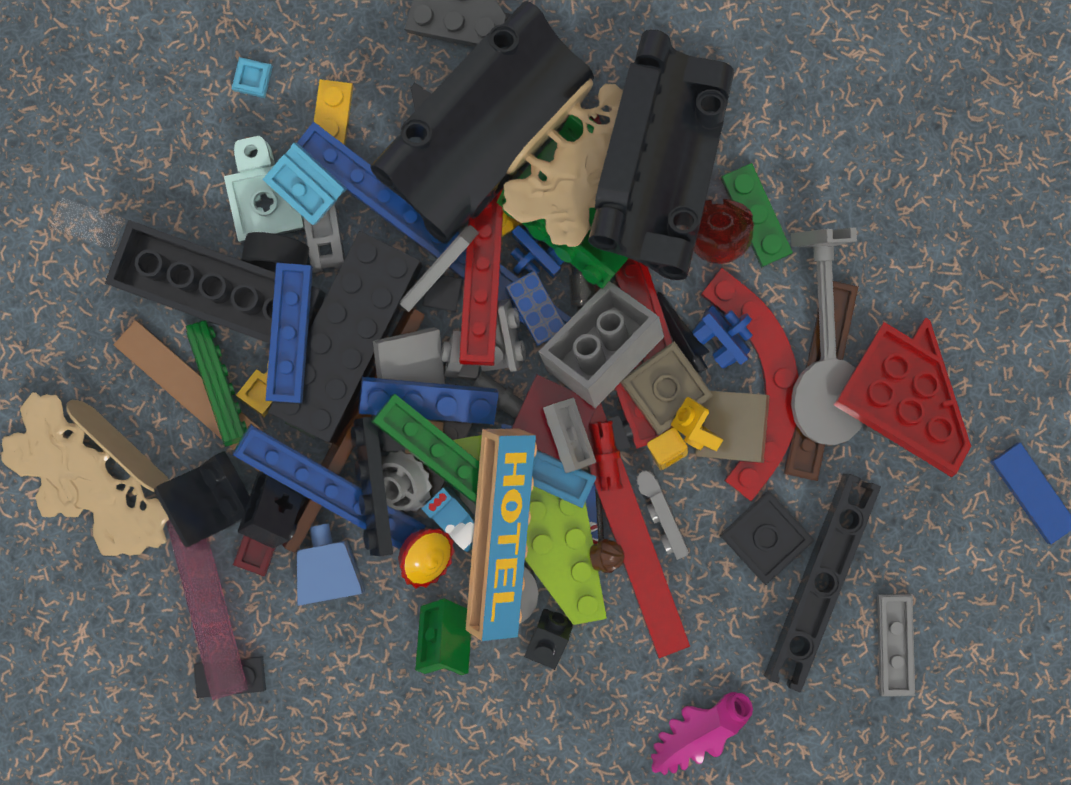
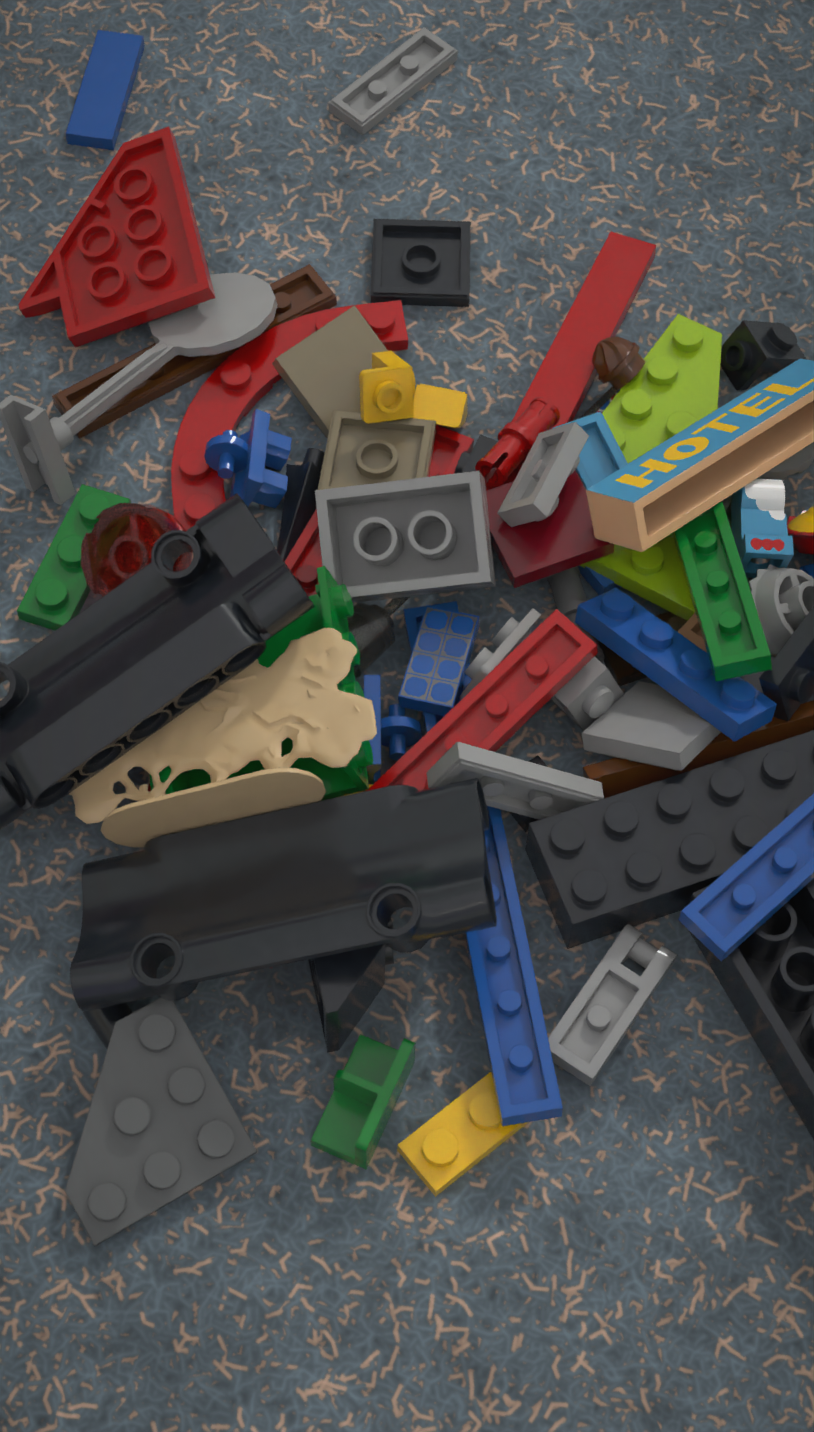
camera: 135 degrees left, 25 degrees down
light aqua plate [224,136,305,243] -> none
medium azure tile [231,57,273,98] -> none
black tyre [241,232,309,273] -> none
medium azure plate [262,143,347,225] -> none
light grey hinge [636,469,689,560] -> none
dark pink plant [651,692,753,775] -> none
black piece [764,473,881,693] -> none
none -> green panel [311,1034,416,1169]

